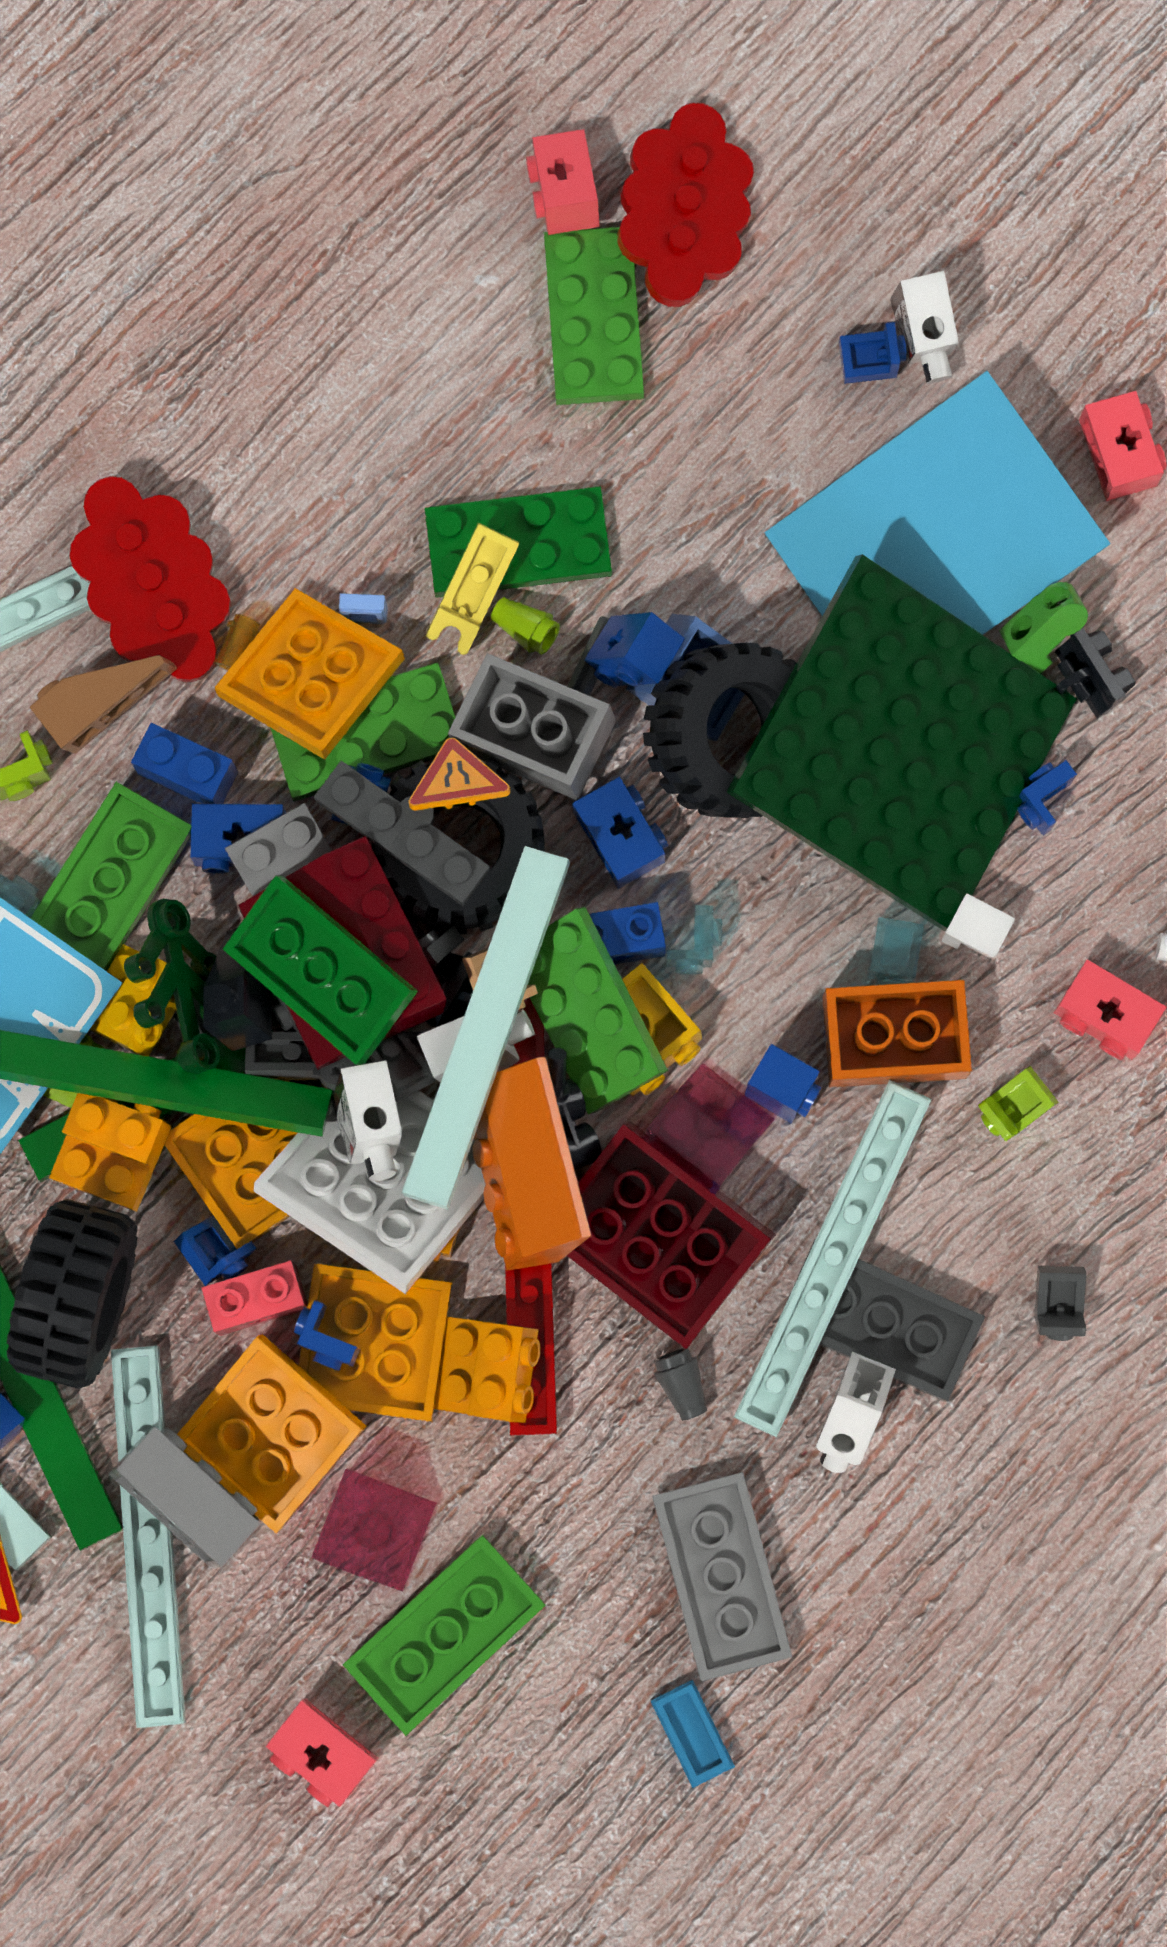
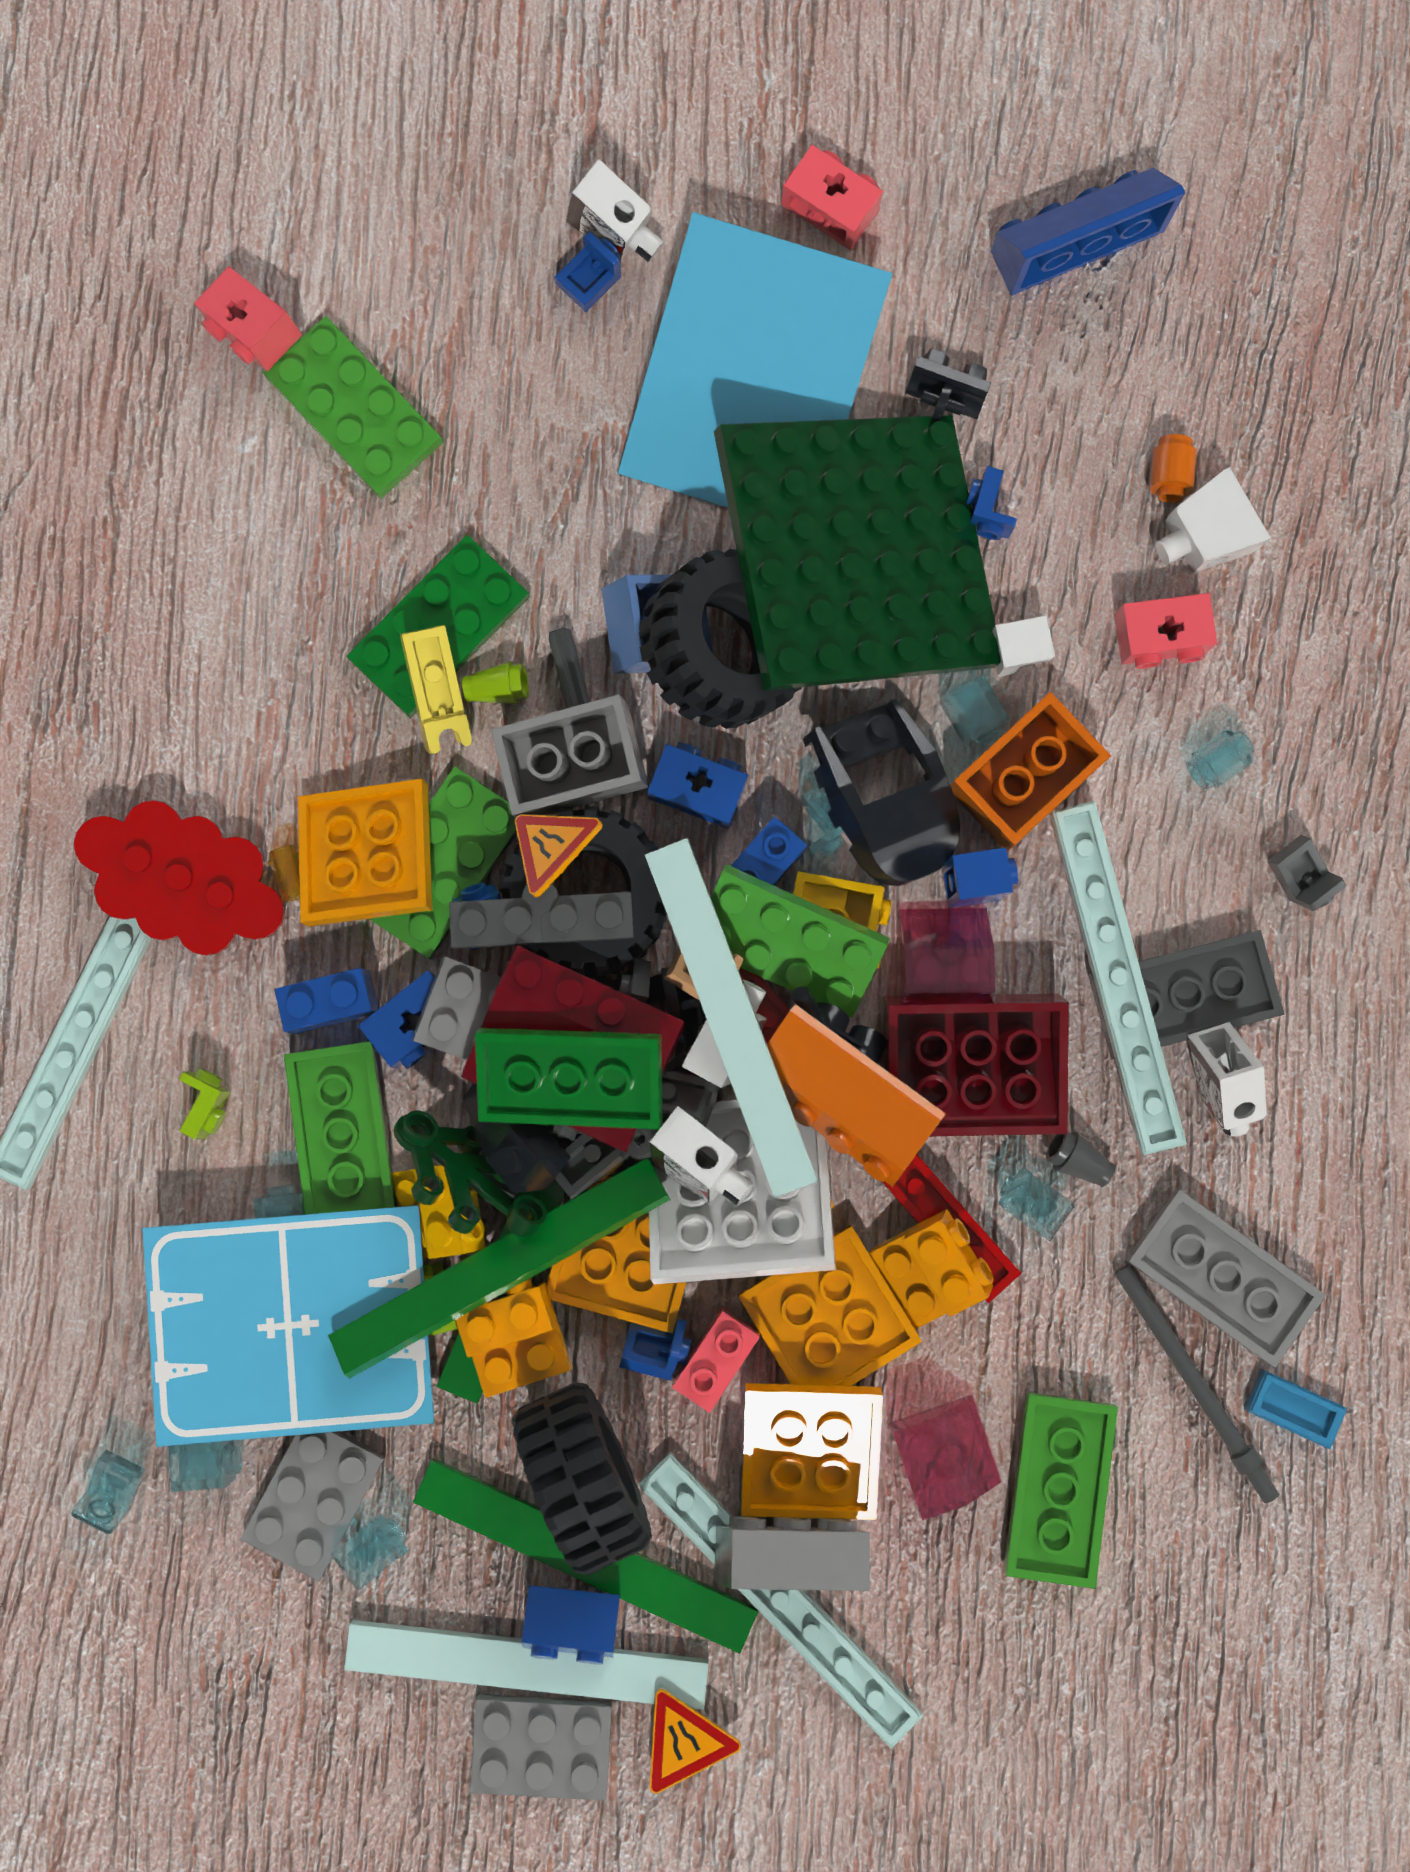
camera: 45 degrees left, 5 degrees up
medium nougat slope [30,655,178,754] -> none
coral brick [265,1699,379,1807] -> none
blue bracket [294,1300,360,1371] -> none
light blue tile [339,593,388,624] -> none
blue brick [584,612,685,688] -> none
red plate [617,103,754,307] -> none
lime bracket [978,1066,1059,1141] -> none
bright green leg [999,582,1088,674] -> none
none -> black slope [803,699,960,886]
none -> clear light blue bracket [998,1167,1076,1242]
none -> dark grey bar [1114,1265,1279,1503]
none -> clear light blue brick [1186,728,1255,791]

